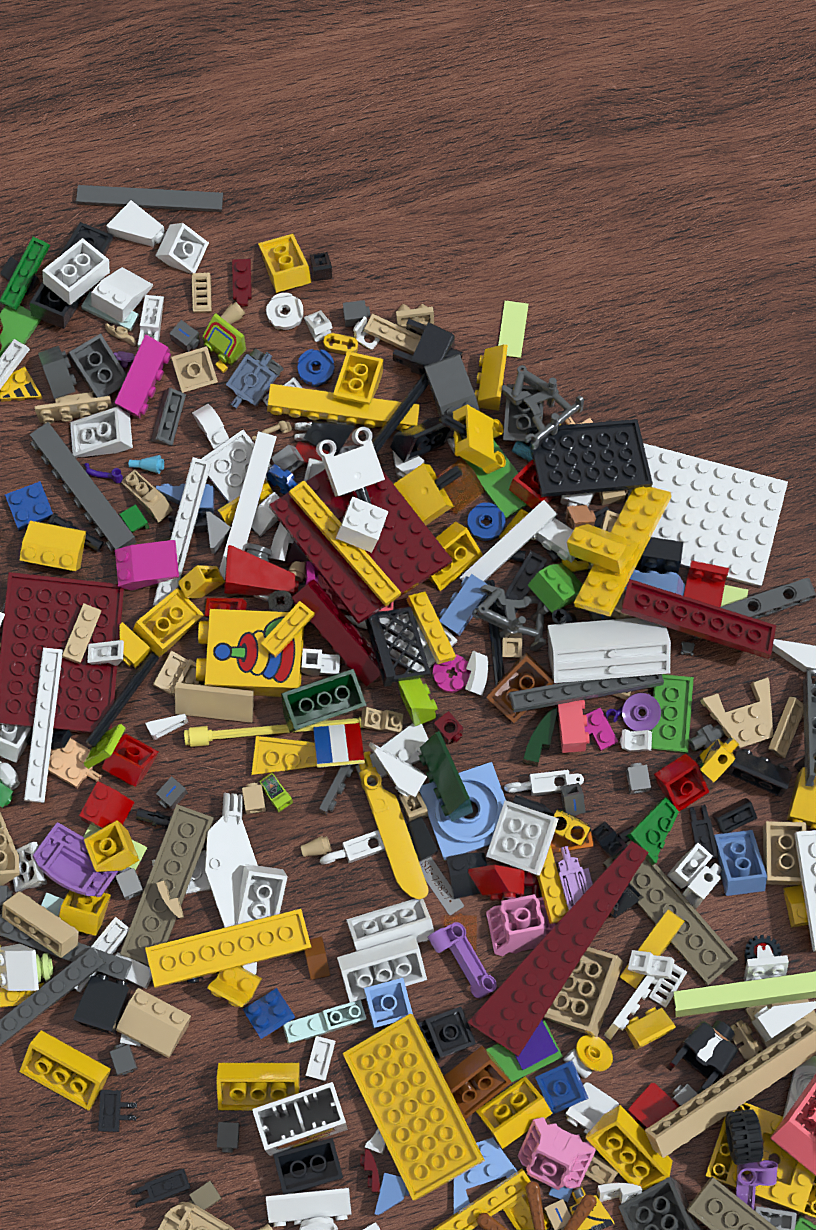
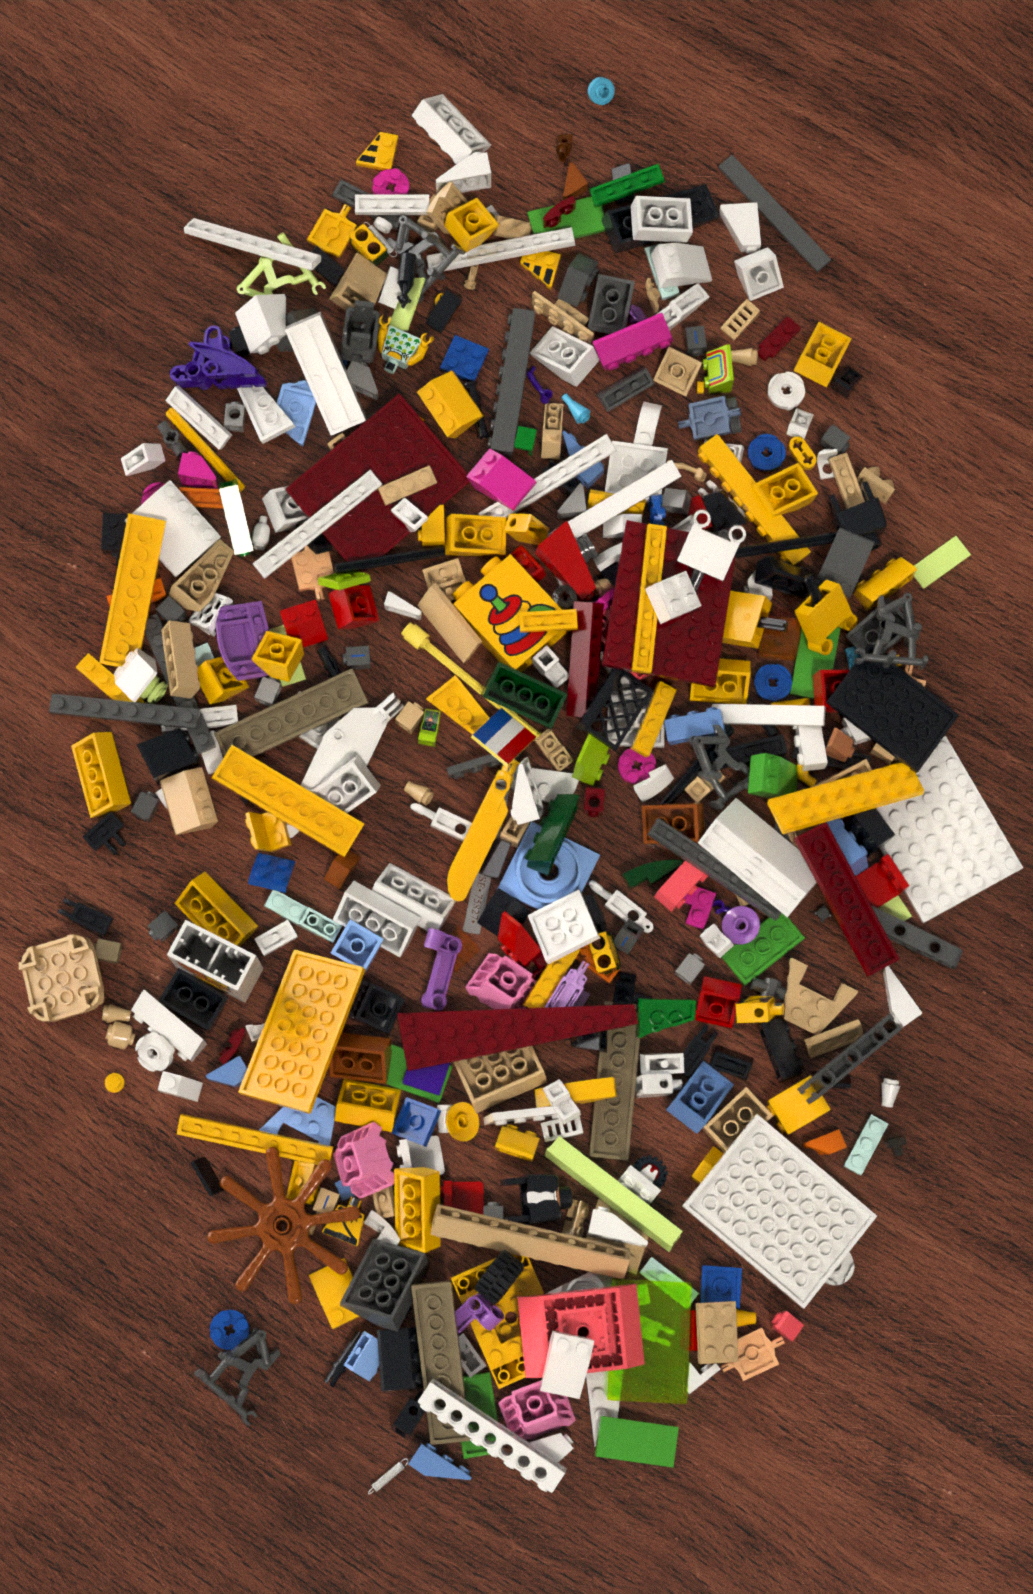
camera: 45 degrees right, 5 degrees up
tan slope [156,881,184,919] -> none
black piece [552,609,577,624] -> none
yellow slope [567,524,639,574] -> none

